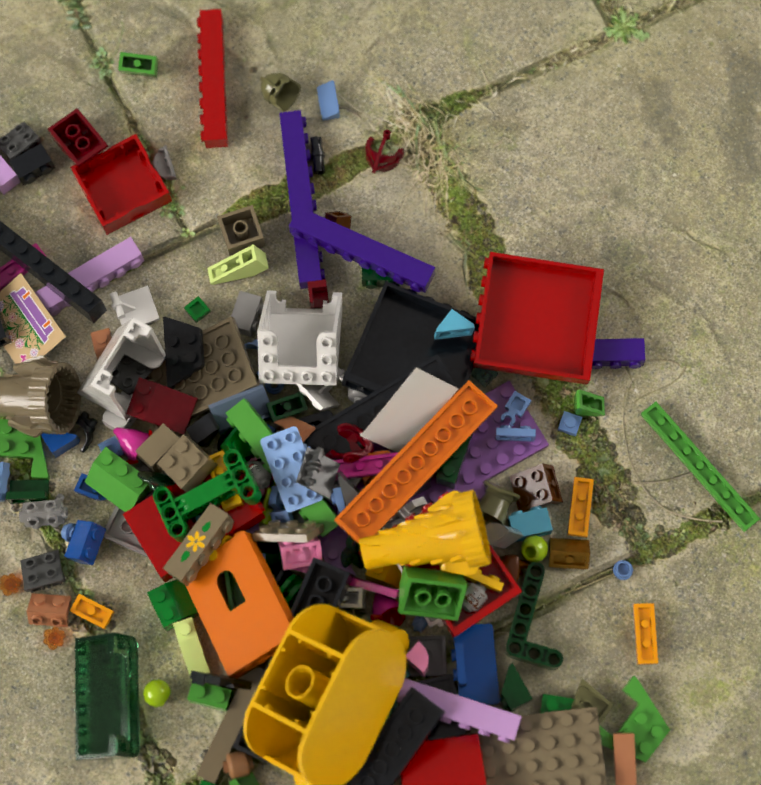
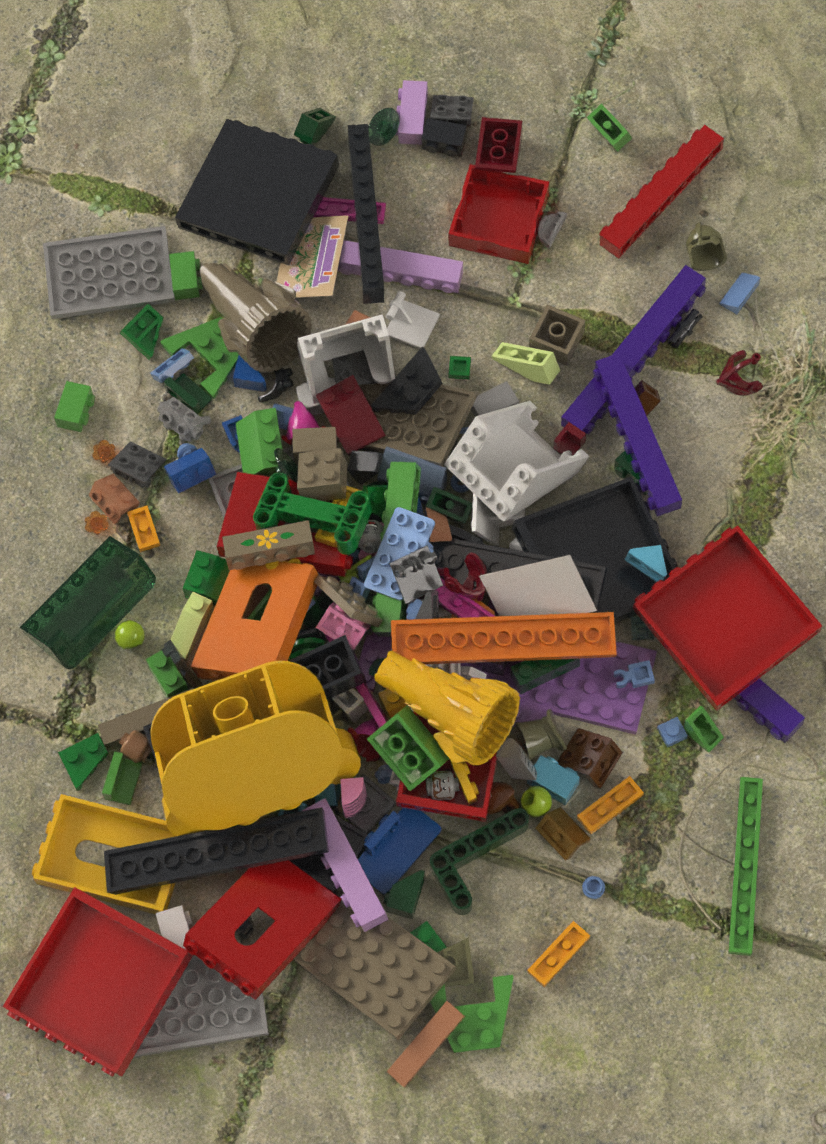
camera: 45 degrees right, 5 degrees down
medium blue plate [496,425,536,442] -> none

